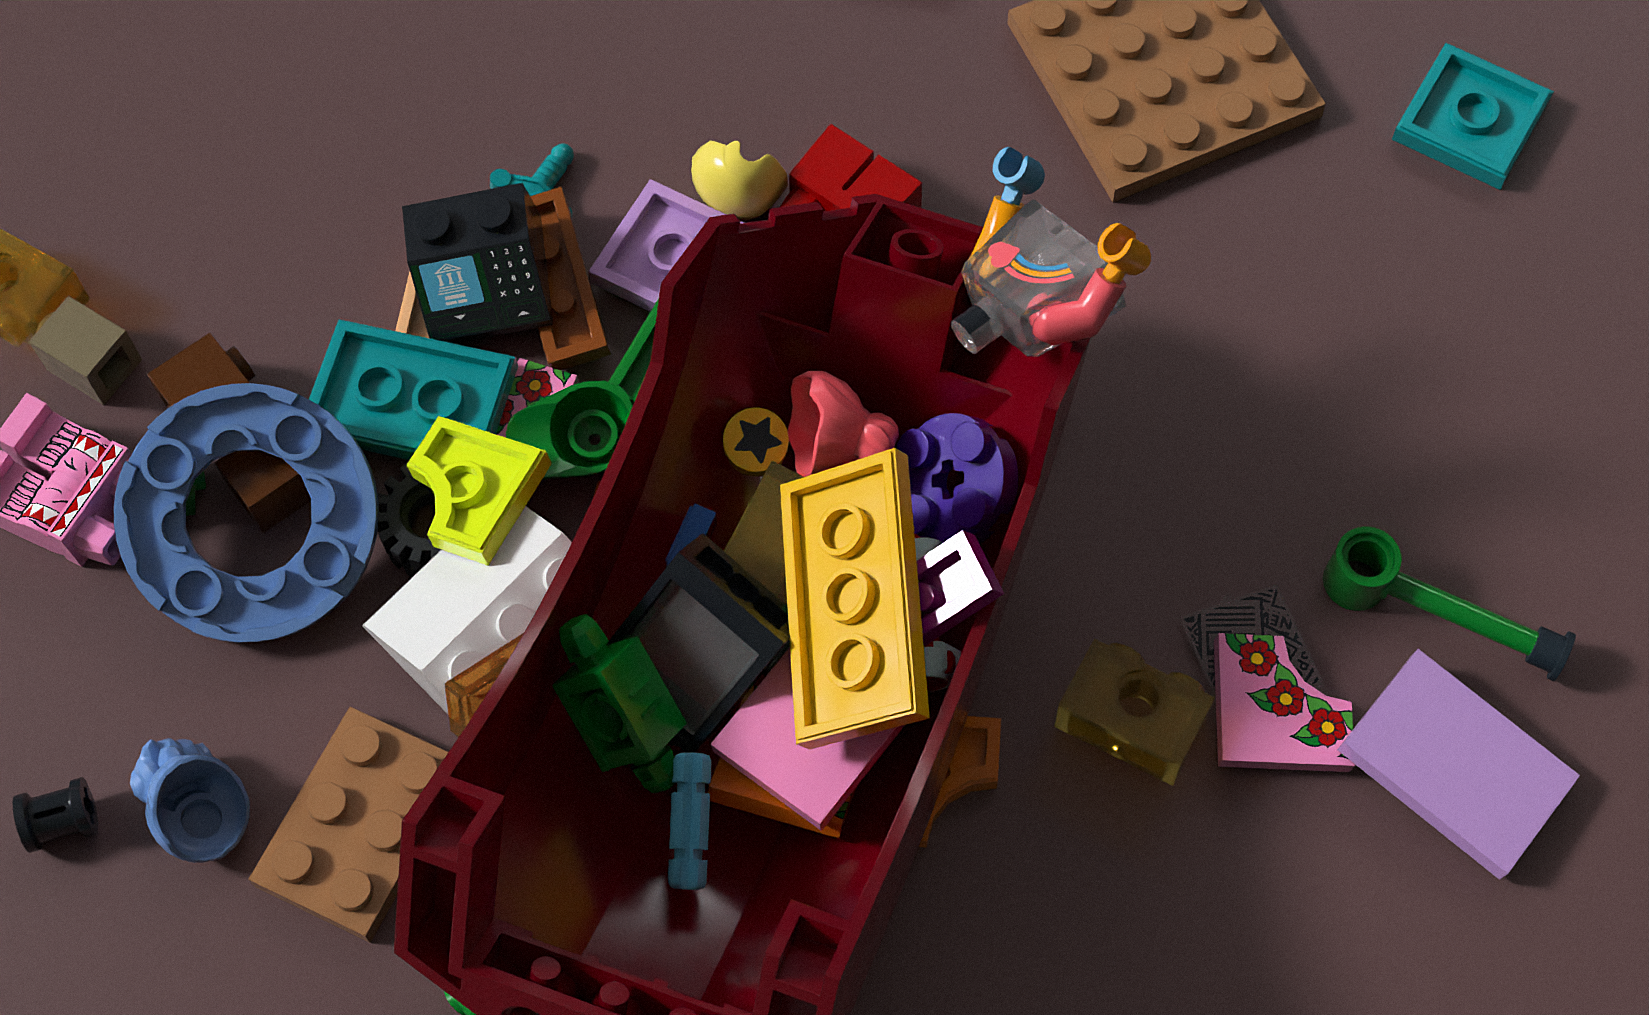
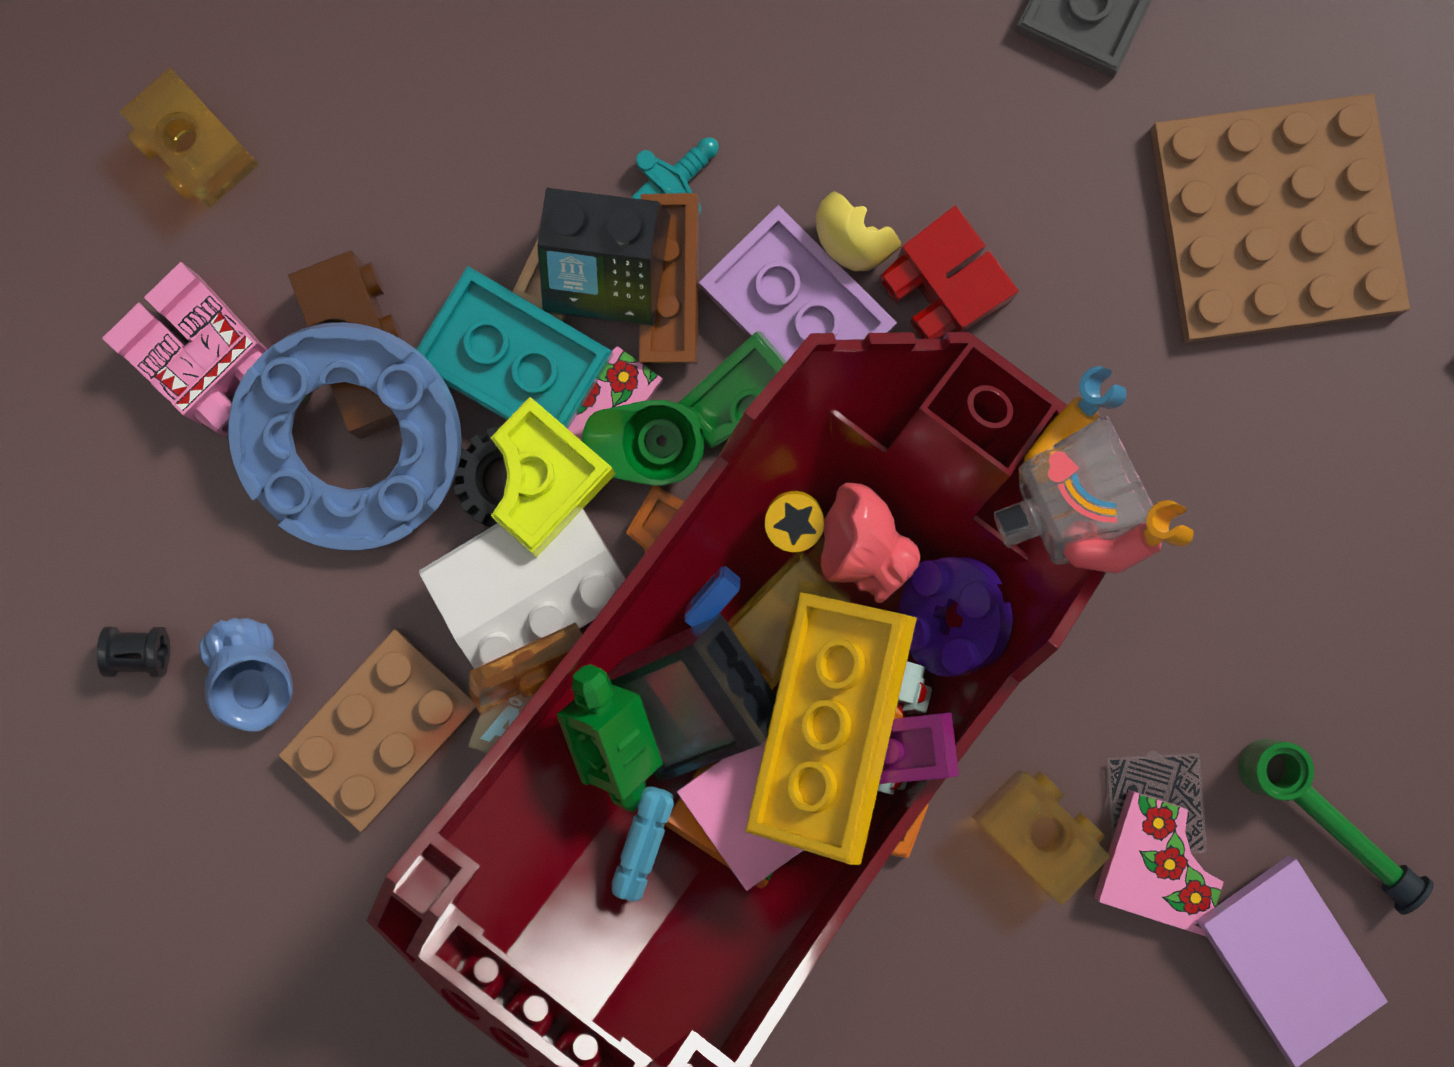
camera: 15 degrees right, 20 degrees up
dark tan brick [29,296,142,405] -> none

